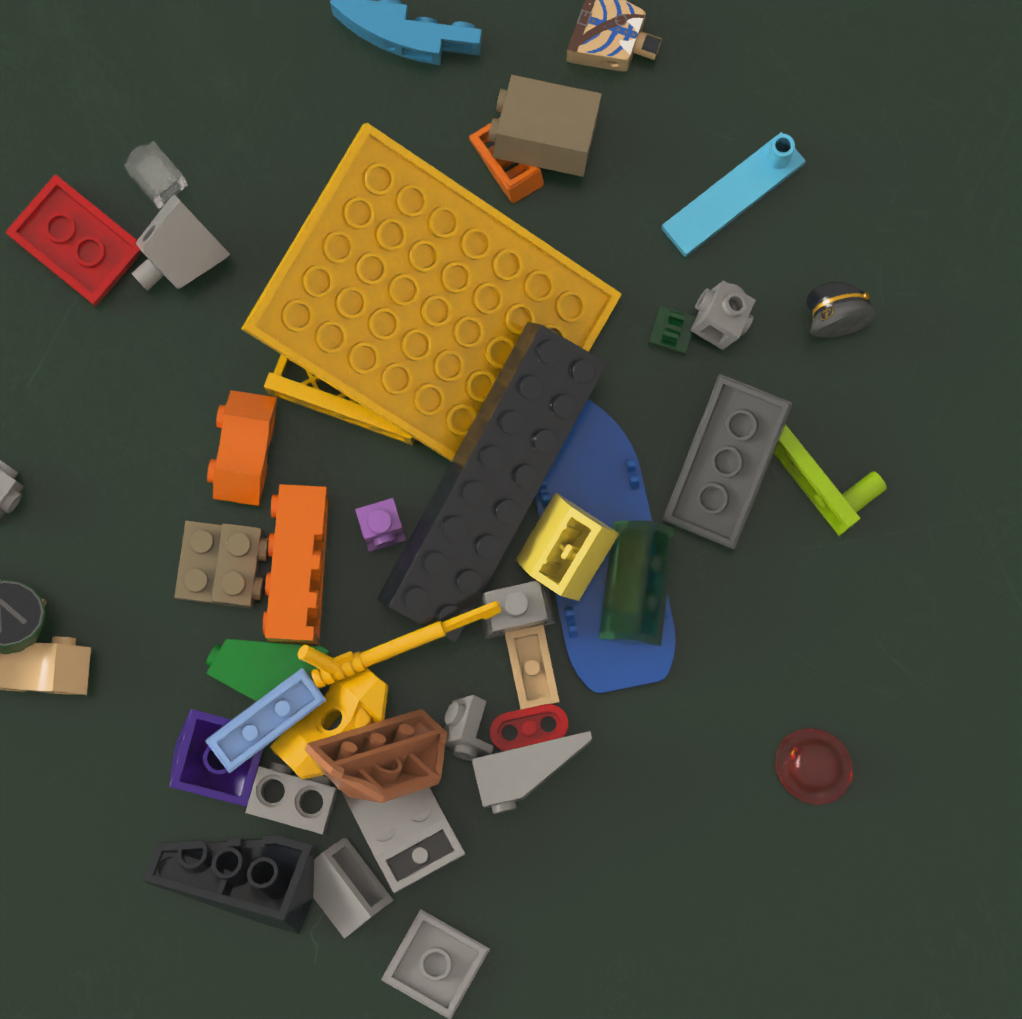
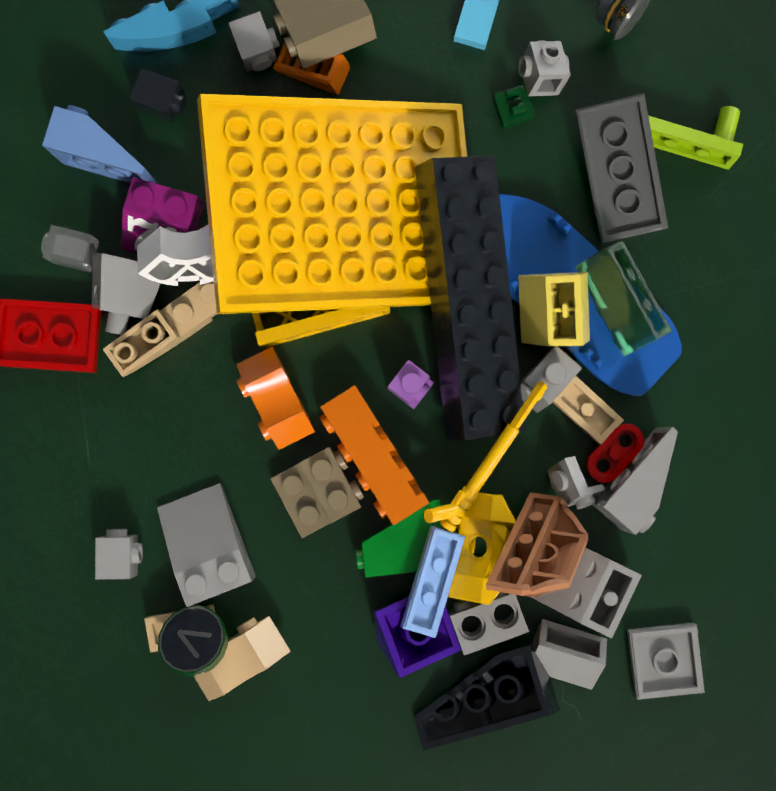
camera: 40 degrees left, 5 degrees up
none -> medium blue slope [42,105,158,184]
none -> tan slope [103,281,217,377]
none -> magenta slope [121,177,205,254]
none -> black brick [129,68,186,123]
none -> white brick [137,225,214,286]
none -> light grey slope [157,483,256,607]
none -> light grey brick [229,11,280,71]

